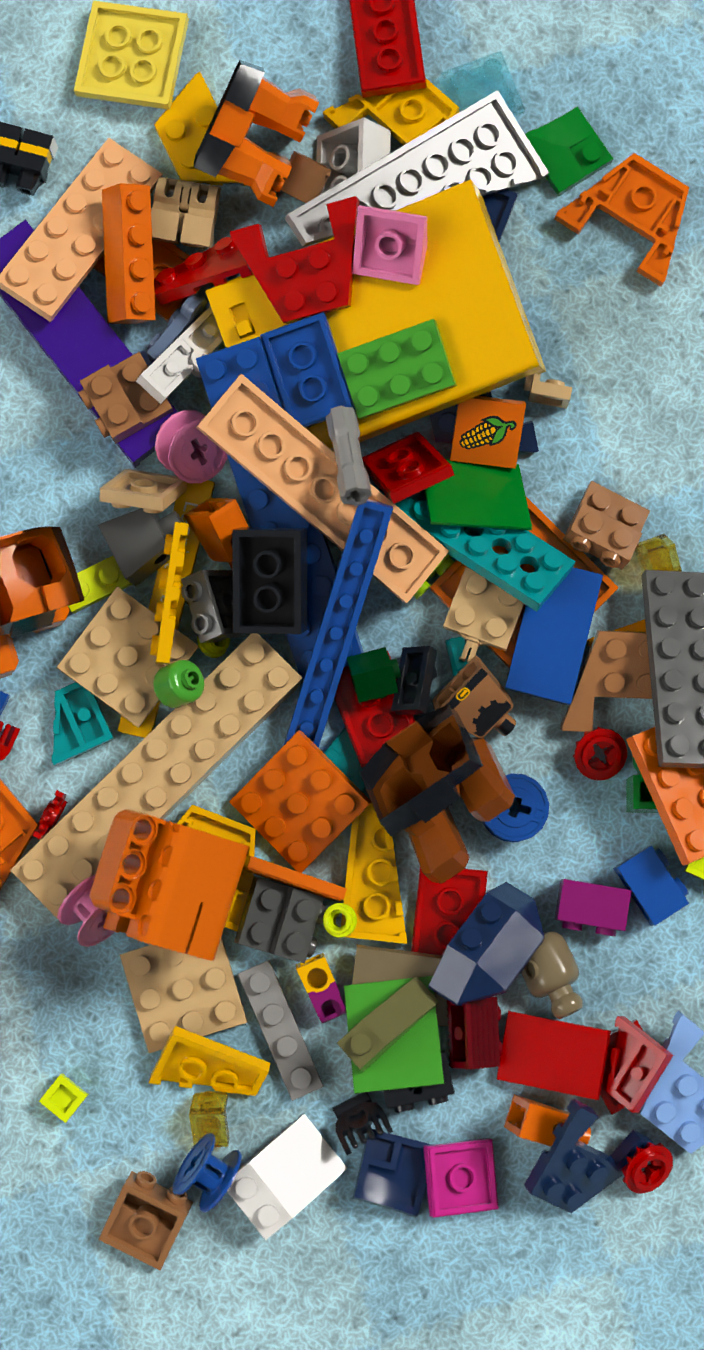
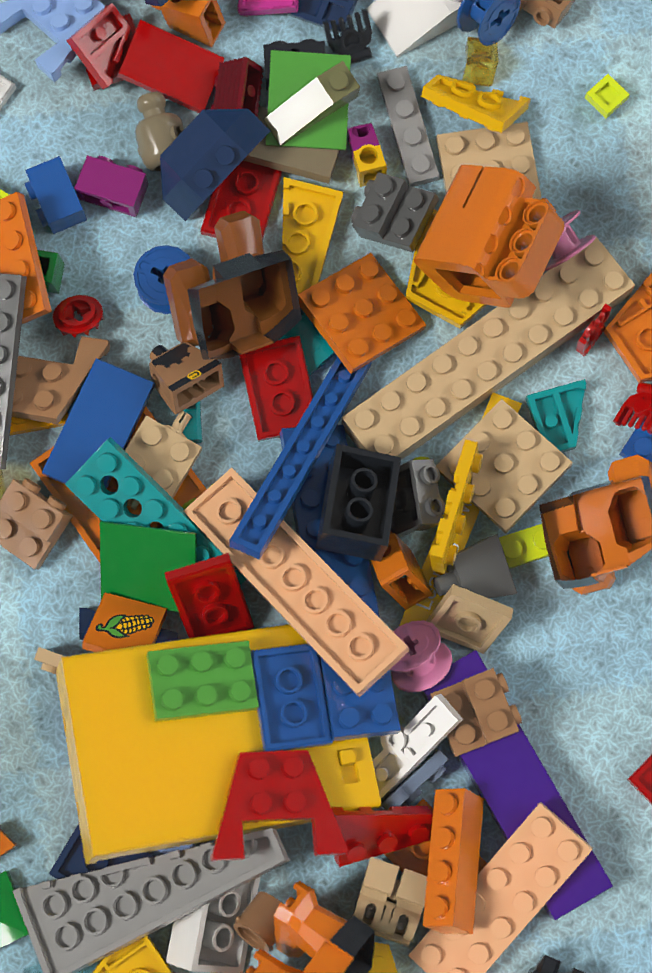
camera: 170 degrees left, 5 degrees down
bright green head [153,660,205,708] -> none
orange tile [243,856,347,901] -> none
neon yellow plate [323,903,357,938] -> none
light grey axle [326,405,372,506] -> none
dark green brick [346,647,401,703] -> none
bright pink slope [352,205,427,285] -> none
black tile [391,646,437,716] -> none

